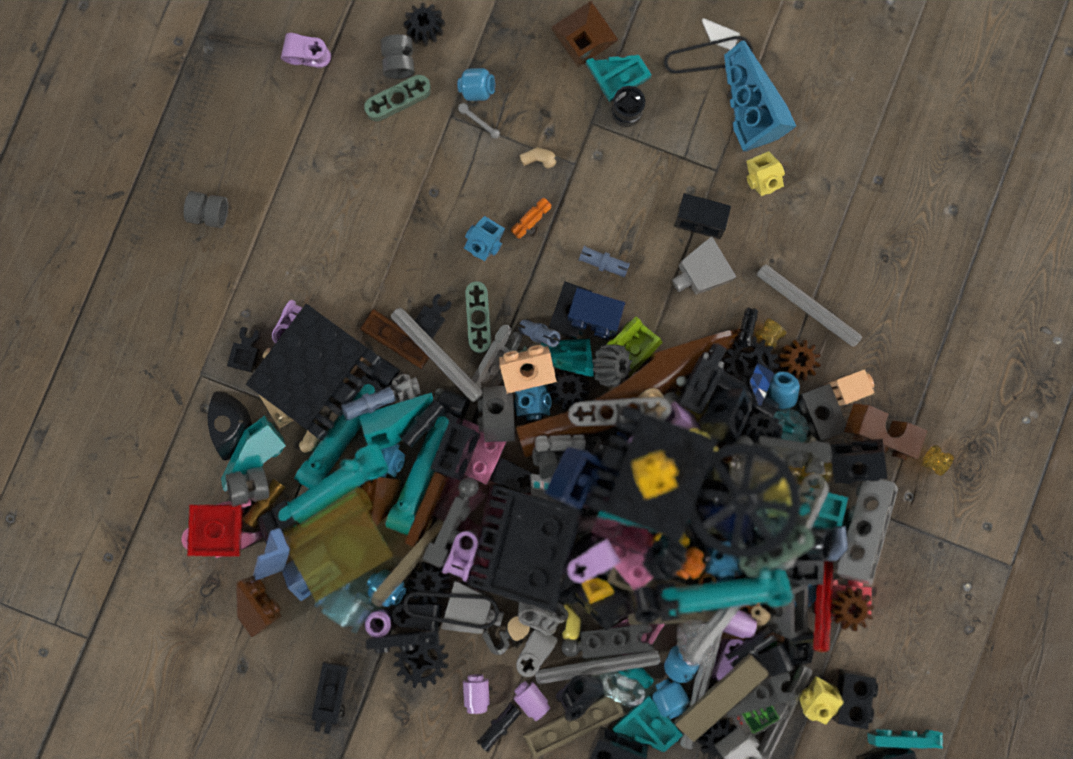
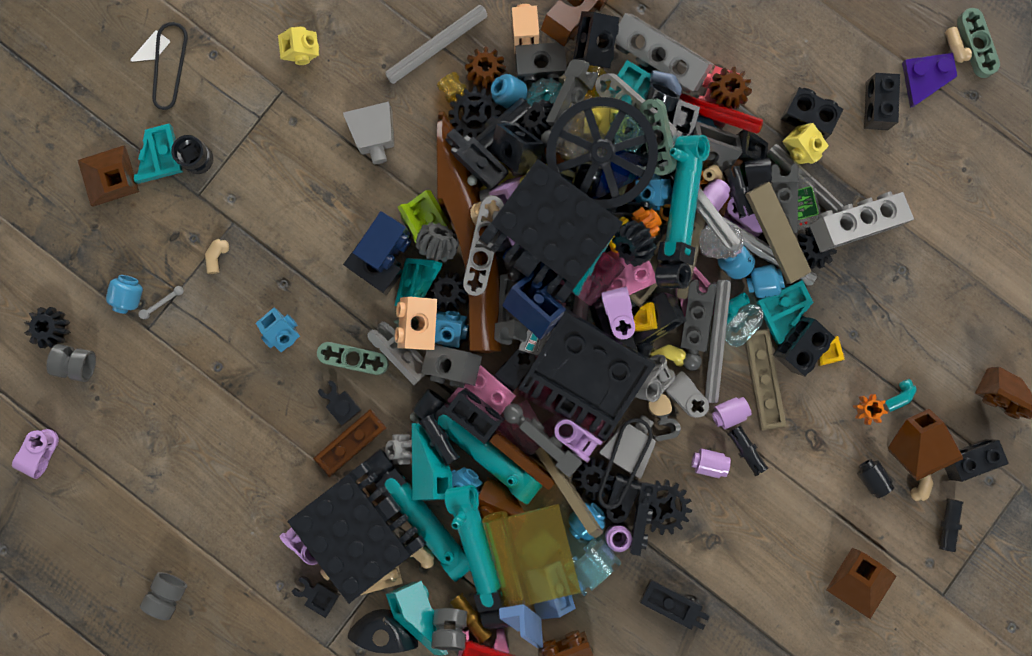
camera: 70 degrees left, 0 degrees up
sand blue pin [342,387,395,420] -> none
sand green beam [364,75,431,121] -> none
light grey axle [391,308,483,402] -> none
orange axle [511,198,552,239] -> none
sand blue pin [518,319,560,347] -> none
light grey axle [535,435,586,452] -> none
black piece [555,675,603,721] -> none
sand blue pin [578,246,630,278] -> none
yellow brick [632,451,678,498] -> none
black hinge [674,193,731,240] -> none
dark azure wedge [724,40,797,151] -> none
black axle [737,307,758,348] -> none
sticker [750,364,774,406] -> none
teal hinge [868,729,943,749] -> none

